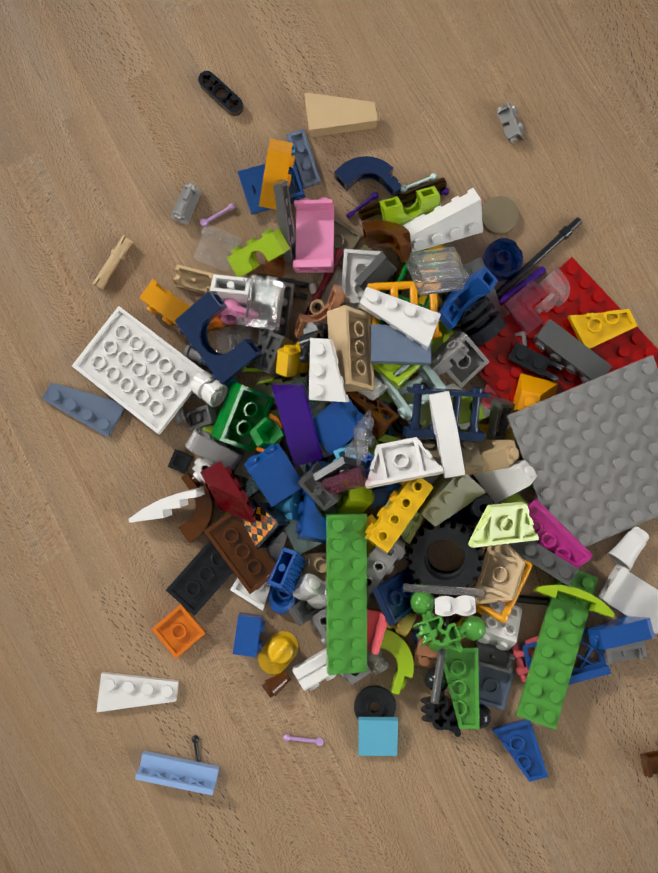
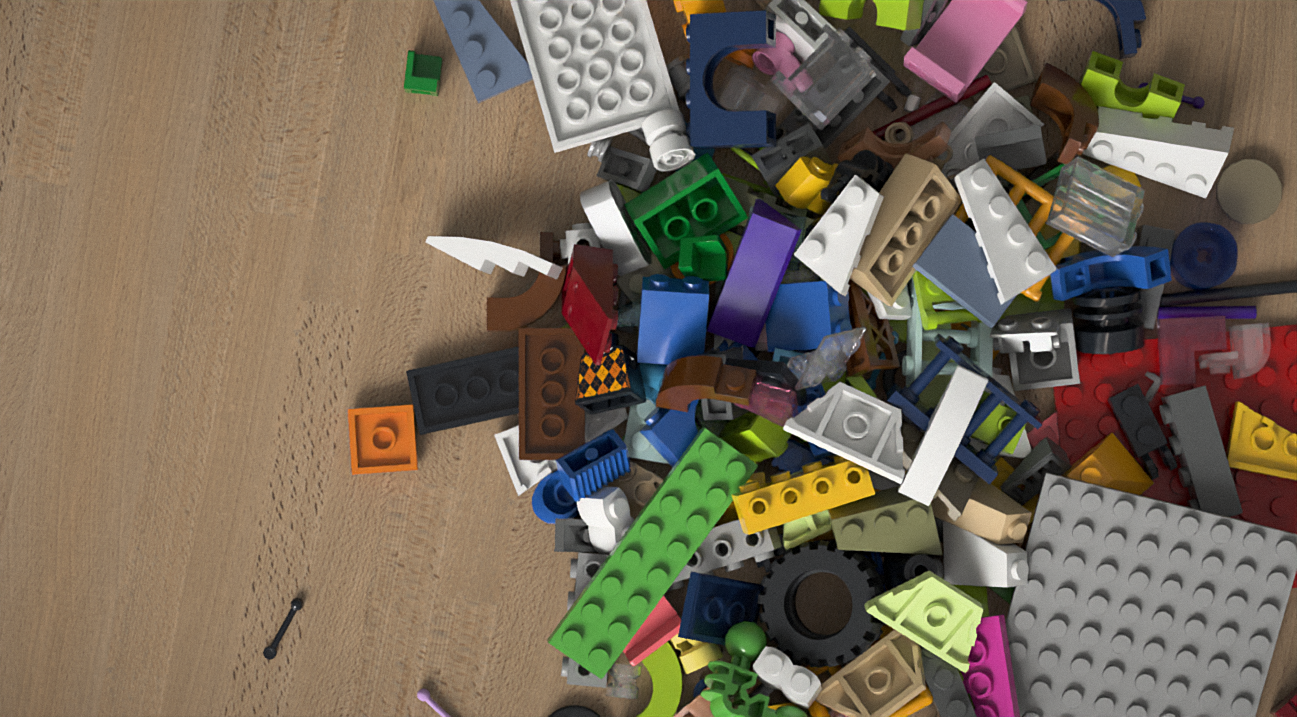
camera: 40 degrees right, 0 degrees up
white wing [97,672,179,712] -> none
light blue fence [135,751,220,795] -> none
black tile [168,449,193,474] -> none
blue brick [233,612,266,658] -> none
yellow piece [258,631,298,675] -> none
reddish brown cone [262,670,291,698] -> none
clear orange slope [264,257,285,277] -> none
white brick [293,648,336,691] -> none
dark purple hinge [346,192,379,219] -> none
dark brown axle [358,177,447,220] -> none
light aqua hinge [400,173,437,193] -> none
clear bar [403,584,484,597] -> none
none -> green panel [404,50,442,96]
none -> reddish brown arch [656,356,757,412]

